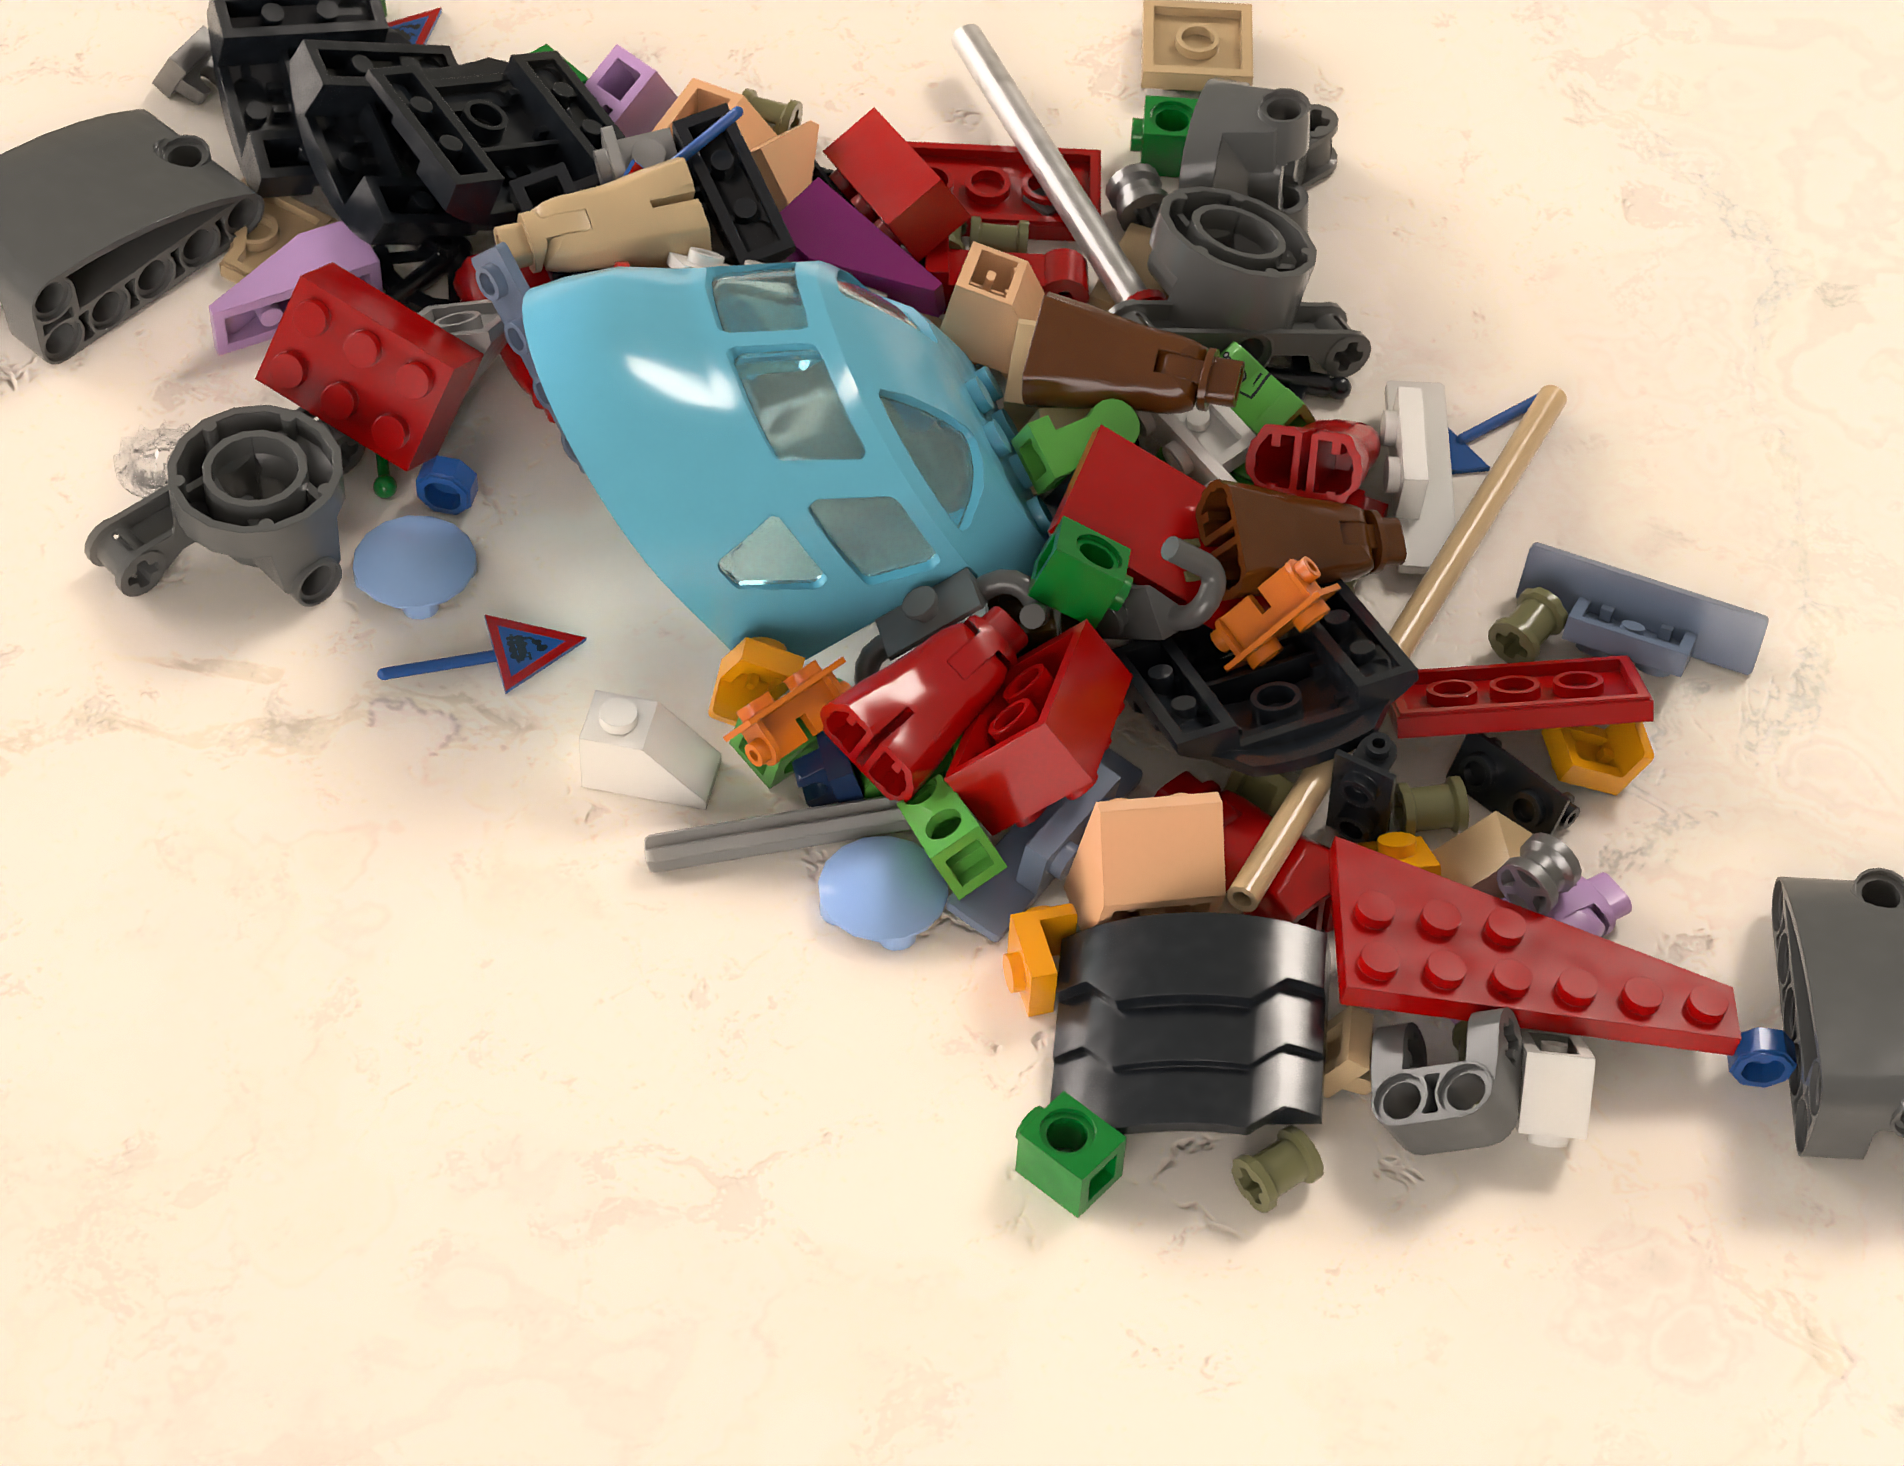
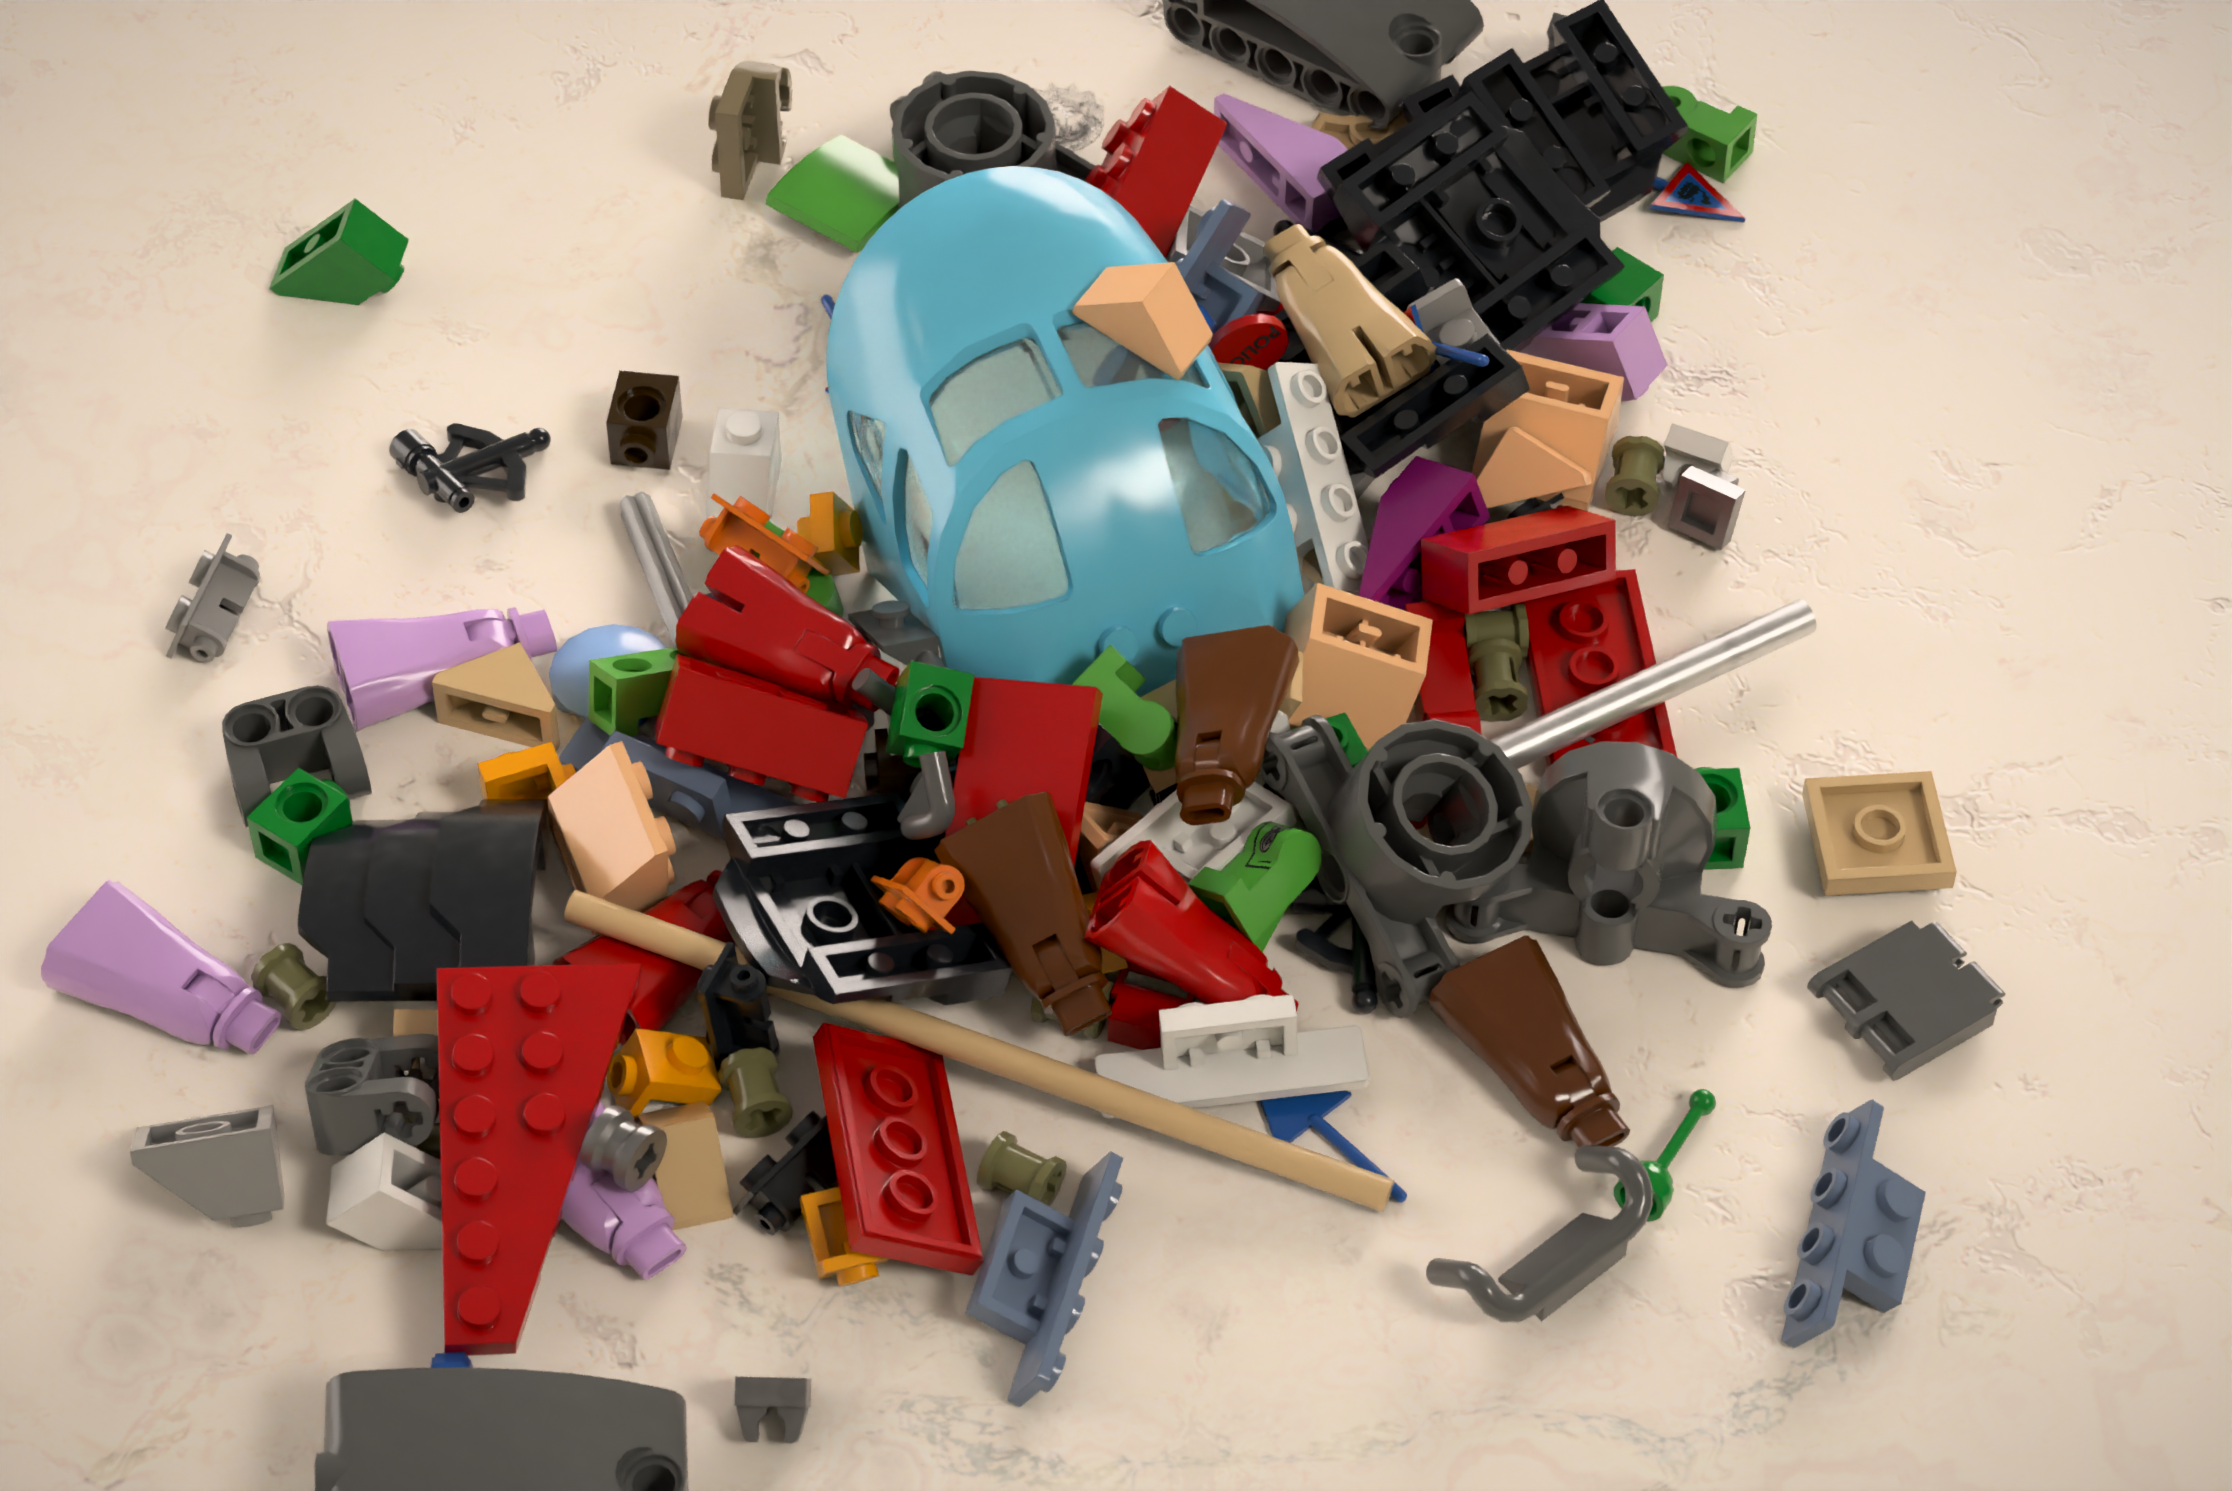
camera: 85 degrees right, 0 degrees up
none -> lavender piece [41,880,282,1055]
none -> light grey slope [130,1105,285,1227]
none -> light grey hinge [165,533,261,662]
none -> dark grey piece [222,685,372,828]
none -> green slope [269,198,409,305]
none -> lavender piece [327,607,557,732]
none -> black piece [389,423,551,513]
none -> tan slope [432,642,560,752]
none -> dark brown brick [606,370,683,470]
none -> dark tan slope [708,60,792,200]
none -> flat silver tile [734,1377,811,1443]
none -> bright green slope [766,135,899,252]
none -> light nougat slope [1072,262,1213,381]
none -> dark grey piece [1426,1145,1653,1322]
none -> reddish brown piece [1429,935,1630,1147]
none -> green hinge [1613,1089,1716,1221]
none -> white tile [1662,423,1734,489]
none -> flat silver tile [1667,466,1746,550]
none -> sand blue bracket [1781,1099,1926,1348]
none -> dark grey plate [1807,920,2006,1081]

